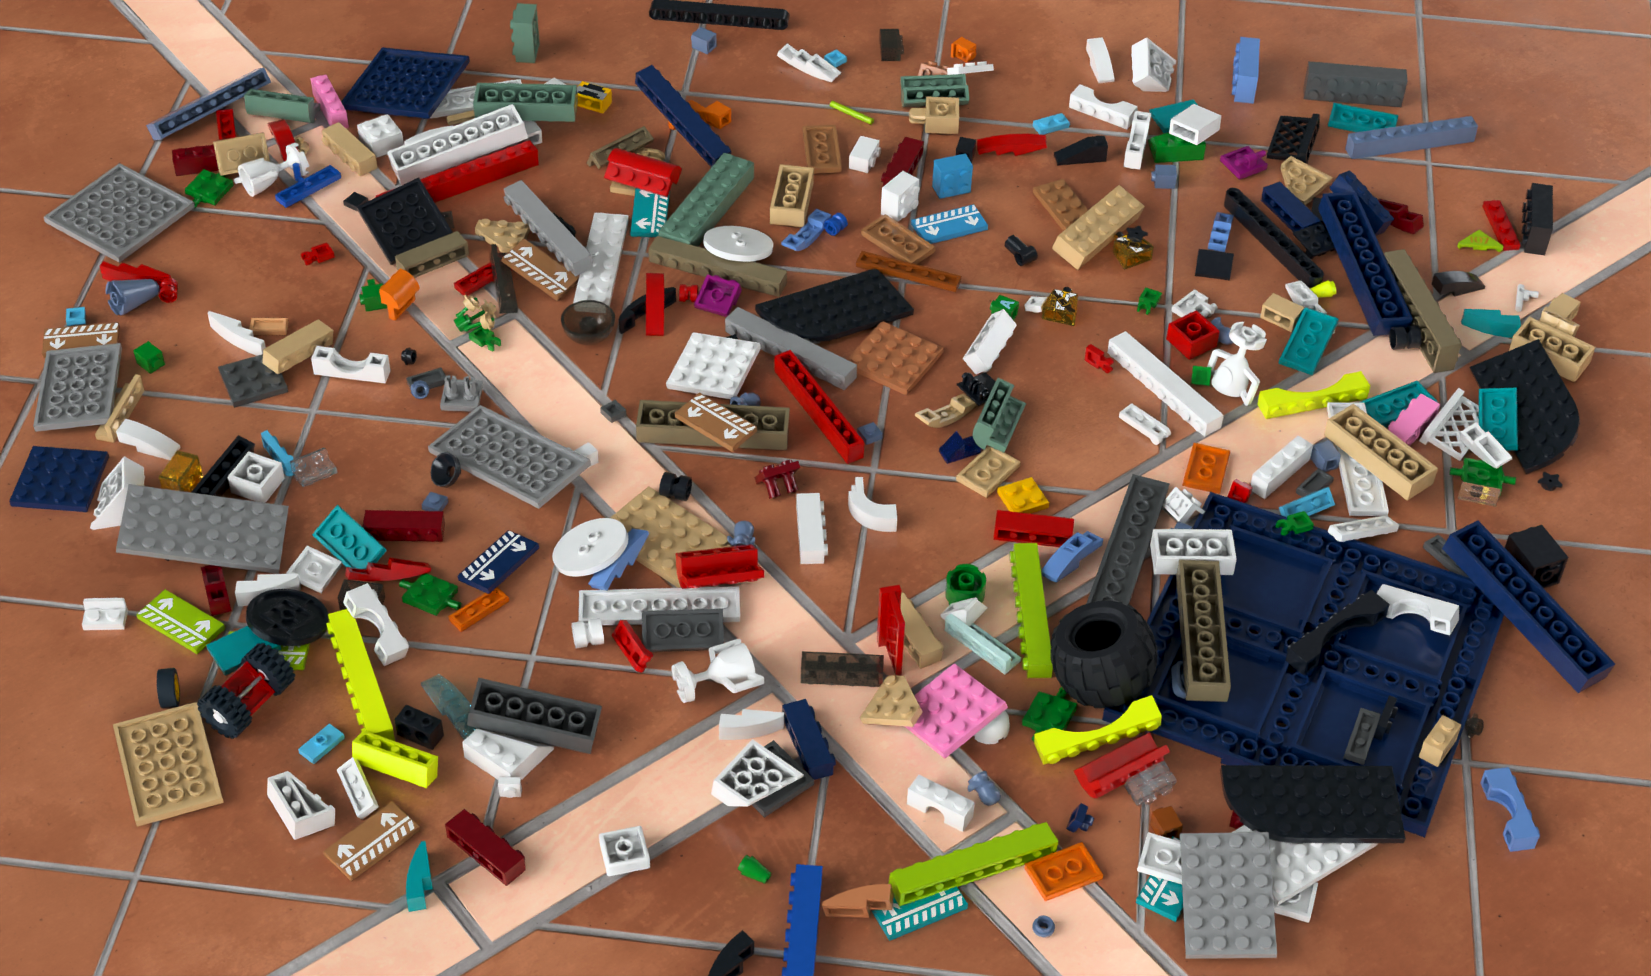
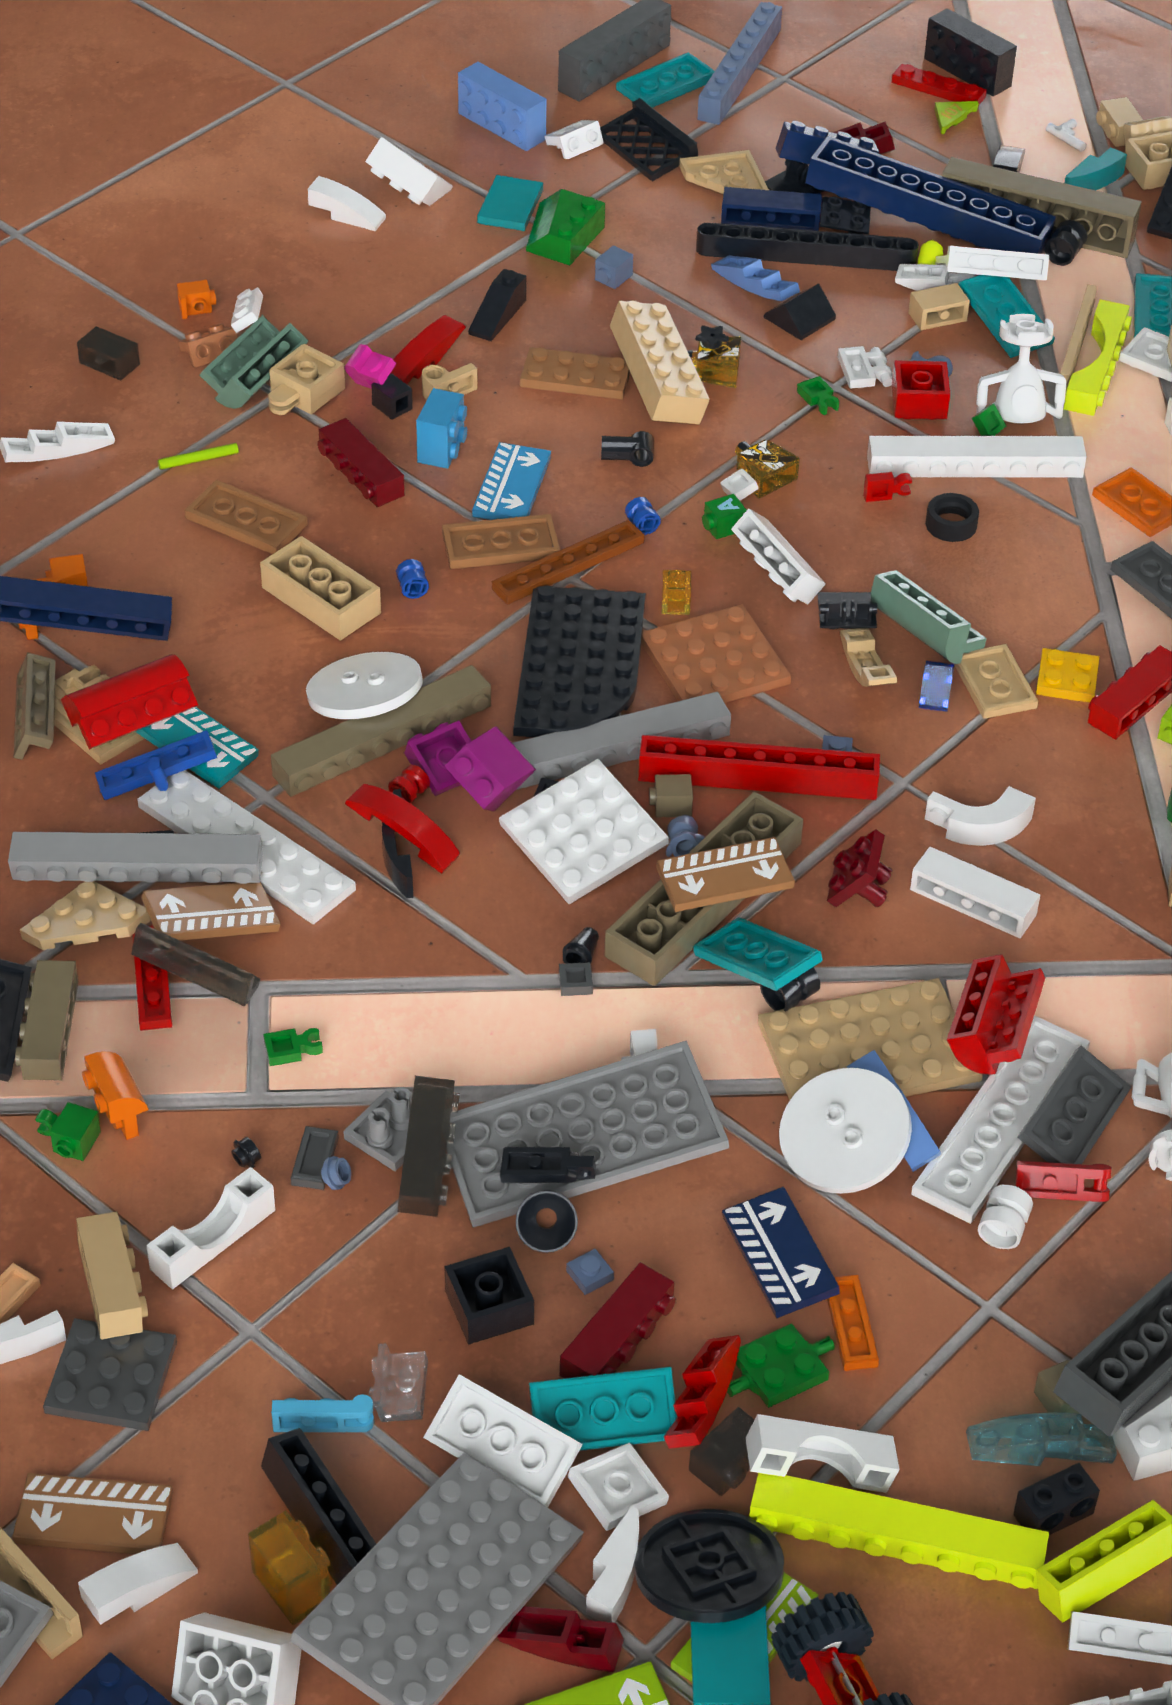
camera: 55 degrees left, 0 degrees up
white brick [228,451,285,503] -> none
medium azure plate [298,723,345,764] -> none
plant [454,295,496,332] -> none
clear smoke piece [561,300,615,345] -> none
sand green brick [658,153,754,247] -> none
sand blue animal [727,520,755,546] -> none
medium blue slope [781,209,831,251] -> none
medium azure plate [824,50,847,68] -> none
white brick [849,136,881,173] -> none
white brick [881,171,920,222] -> none
medium azure plate [1033,113,1070,135] -> none
white arch [1069,84,1138,129] -> none
white plate [1119,403,1171,445] -> none
white arch [1124,111,1151,170] -> none
white brick [1169,104,1221,145] -> none
magenta plate [1220,146,1268,180] -> none
none -> medium nougat tile [12,1473,173,1554]
none -> blue plate [95,730,217,800]
none -> dark pink brick [344,344,396,389]
none -> clear smoke brick [397,1075,460,1217]
none -> tan plate [422,363,477,400]
none -> white plate [423,1374,583,1507]
none -> black brick [444,1247,534,1345]
none -> magenta slope [445,726,536,811]
none -> black hinge [500,1147,596,1183]
none -> white bracket [545,120,604,159]
none -> black cone [563,927,599,964]
none -> blue wheel [625,497,661,535]
none -> dark tan brick [649,774,693,817]
none -> clear yellow brick [662,570,691,615]
none -> teal tile [693,917,823,991]
none -> black tyre [925,493,979,542]
none -> white fence [935,246,1049,281]
none -> tan tile [1060,284,1097,396]

